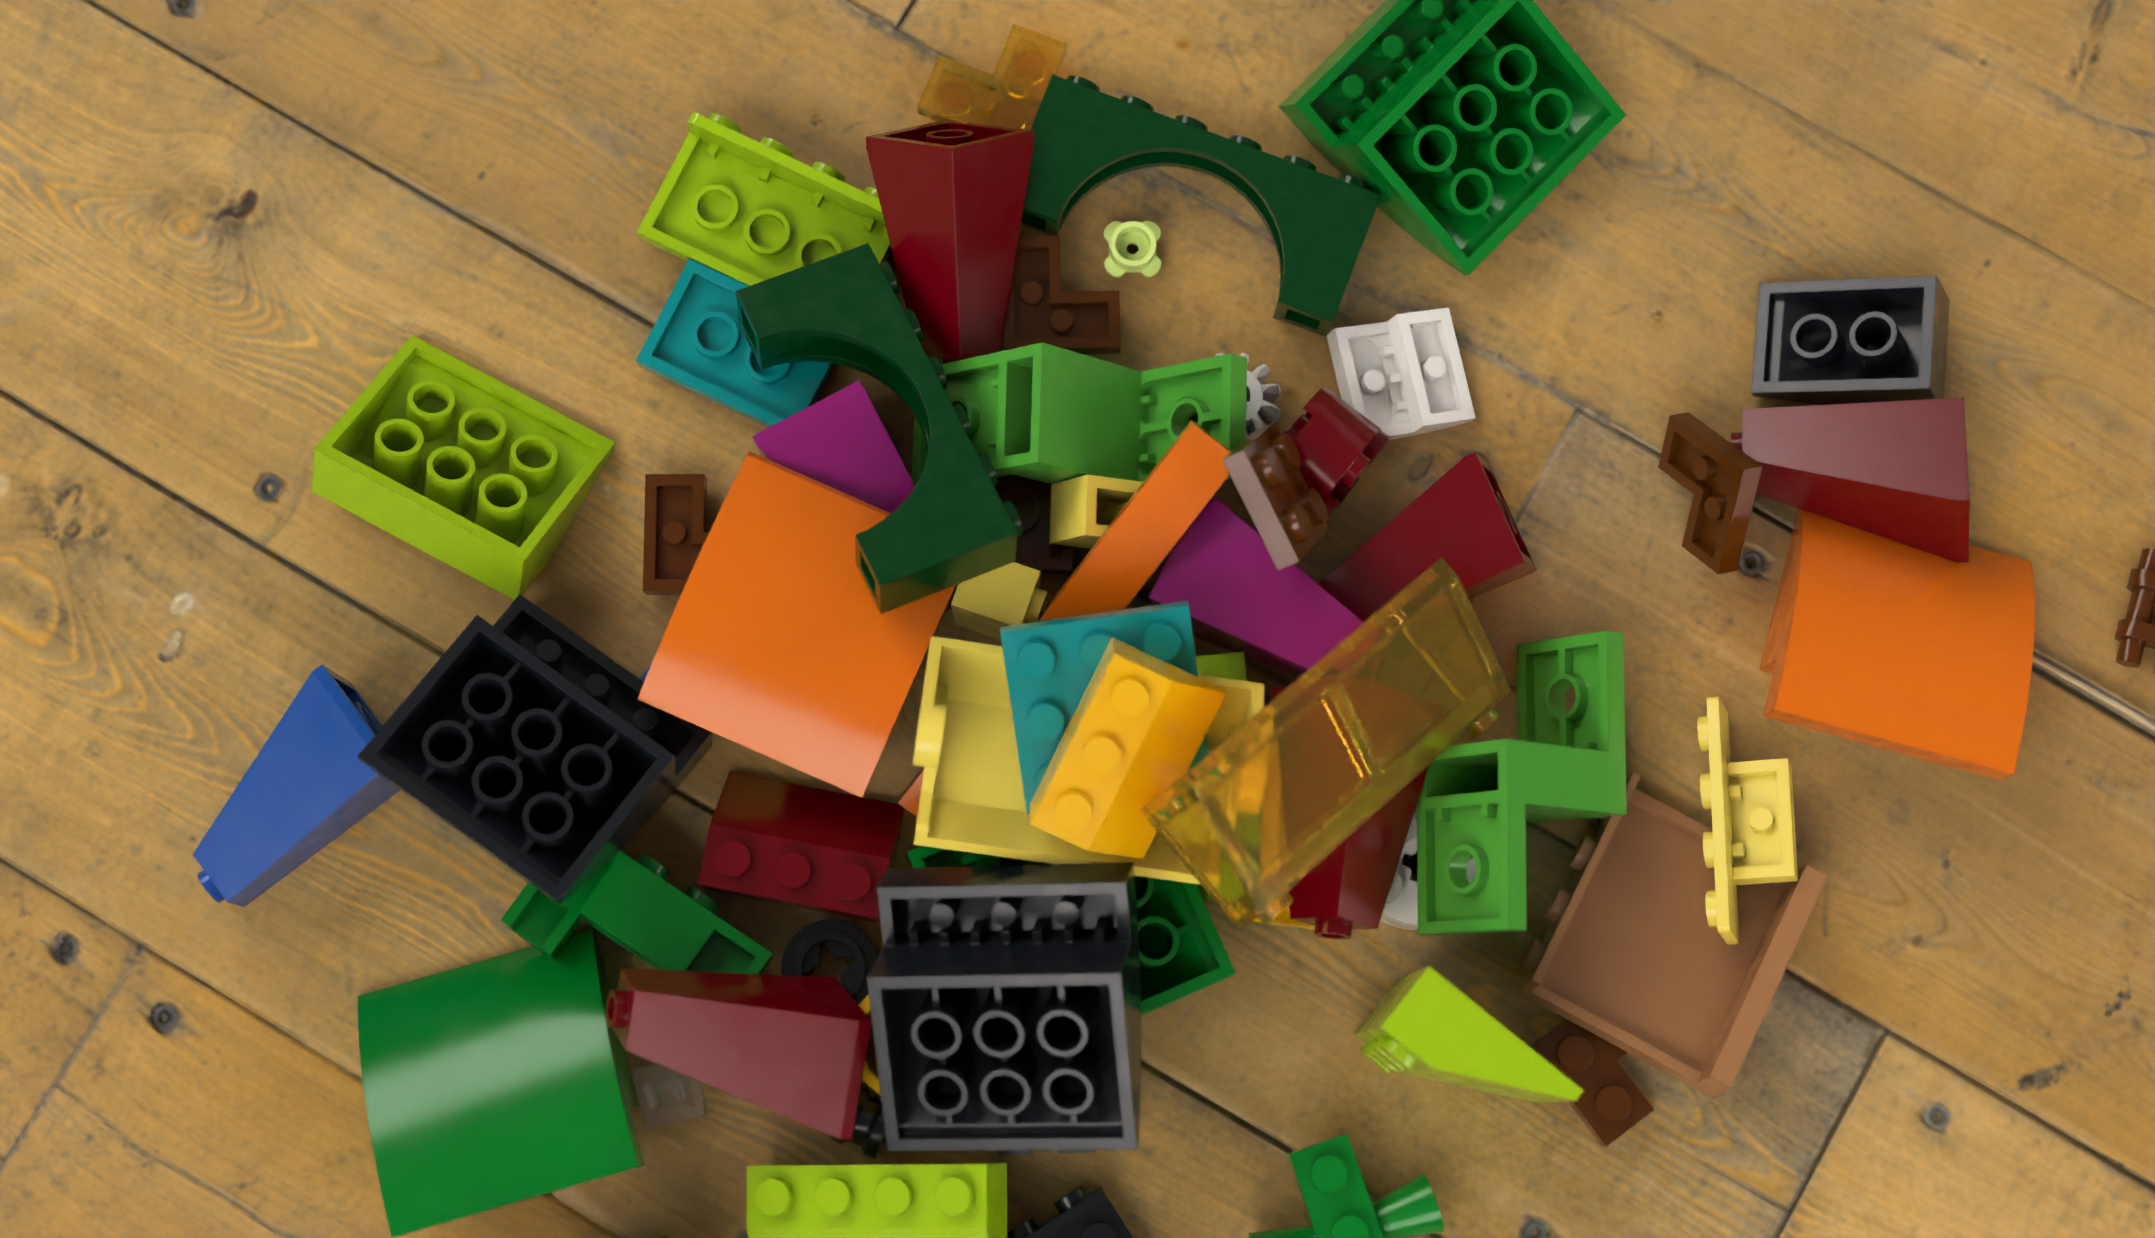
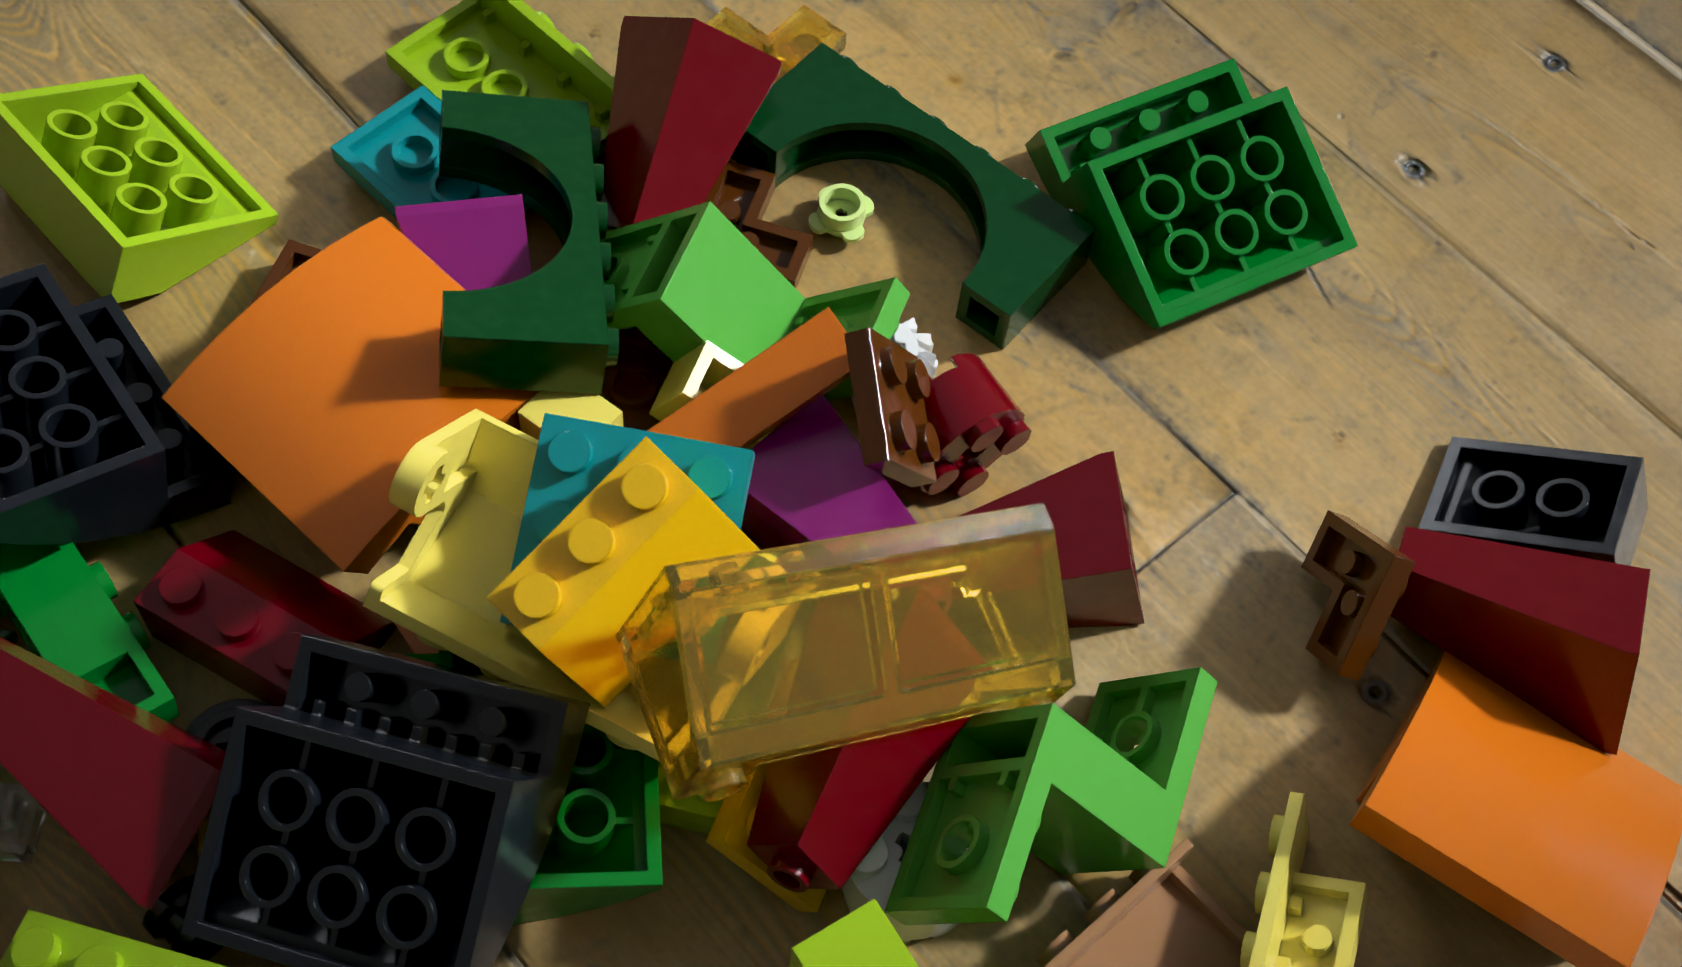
camera: 15 degrees right, 20 degrees down
white slope [1326,307,1476,441] -> none

